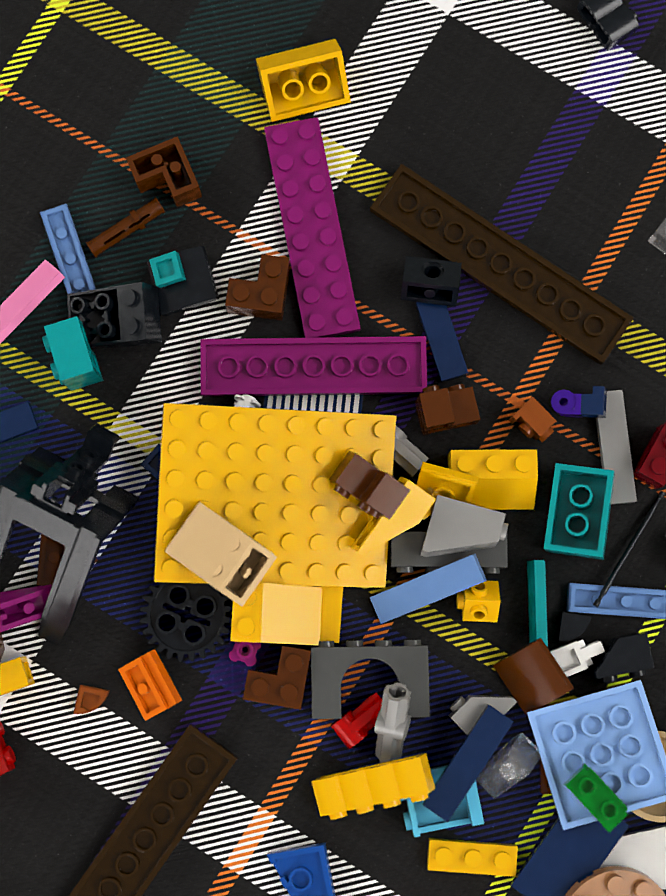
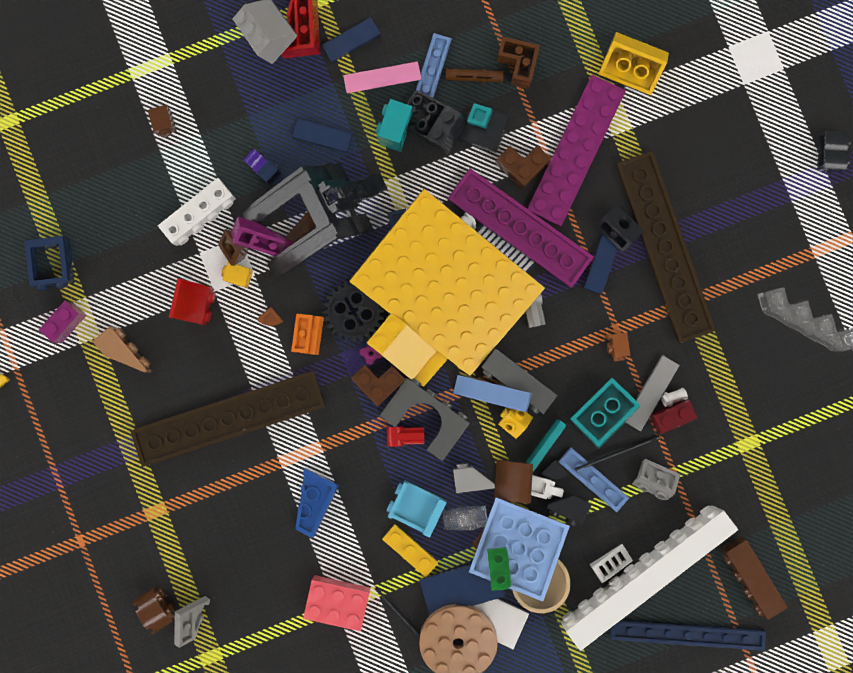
camera: 40 degrees right, 5 degrees up
tan slope [164,502,277,607] -> none
yellow brick [312,753,436,820] -> none
reddish brown brick [329,451,410,520] -> none
yellow slope [351,477,436,555] -> none
light grey piece [374,682,411,763] -> none
reddish brown brick [415,384,481,435] -> none
yellow tile [416,462,479,516] -> none
light grey slope [420,495,508,557] -> none
dark blue tile [422,704,514,822] -> none
yellow slope [448,450,538,510] -> none
leg [551,386,607,418] -> none
none -> white pin [661,388,688,407]

